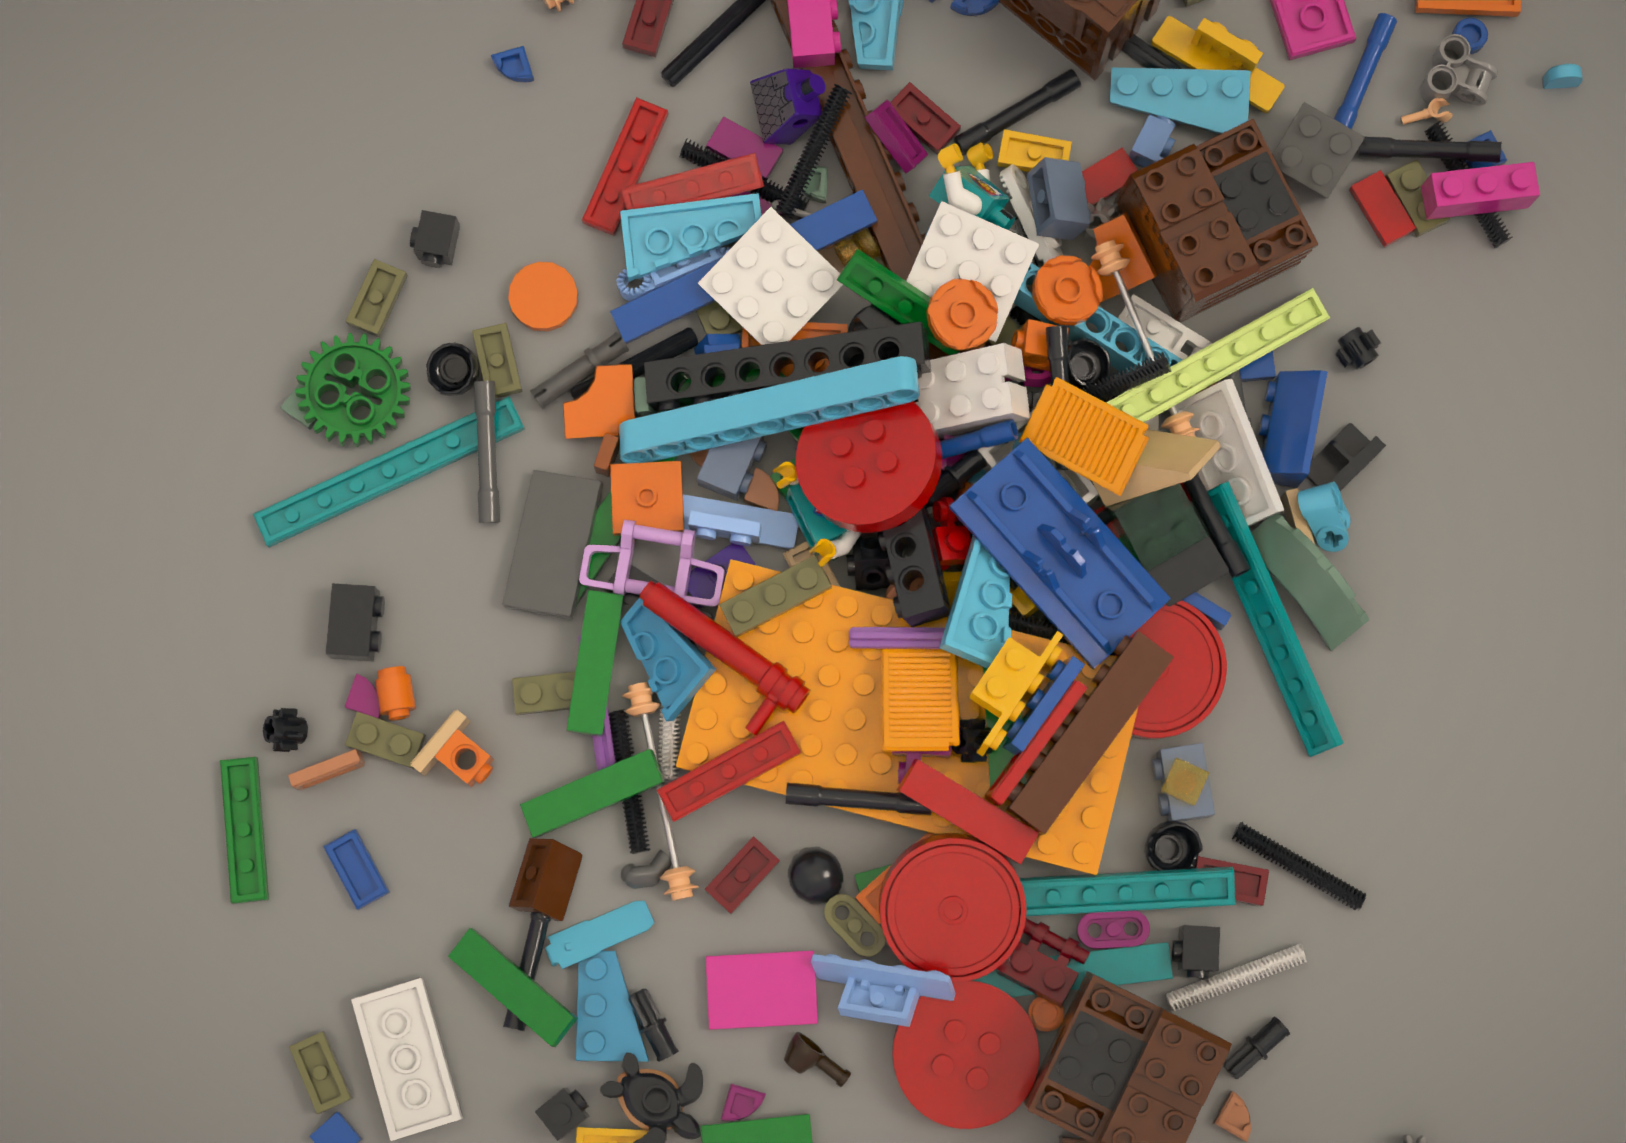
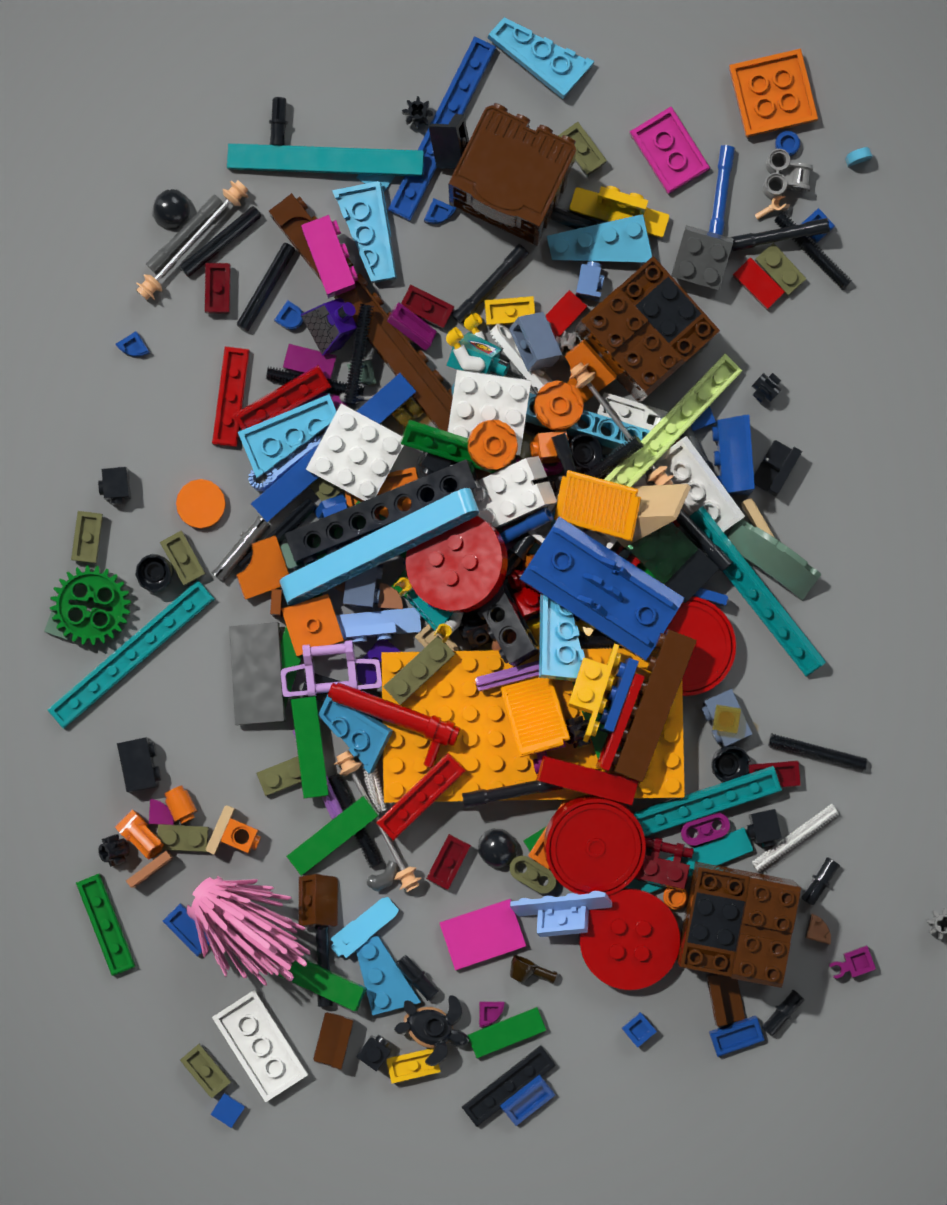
camera: 15 degrees left, 5 degrees up
dark grey piece [474,381,500,523] -> none
medium azure piece [1298,482,1351,552] -> none
dark pink brick [1421,162,1540,220] -> none
none -> orange piece [115,809,164,860]
none -> bright pink plant [187,876,310,986]
none -> blue tile [274,300,303,330]
none -> reddish brown panel [313,1012,354,1069]

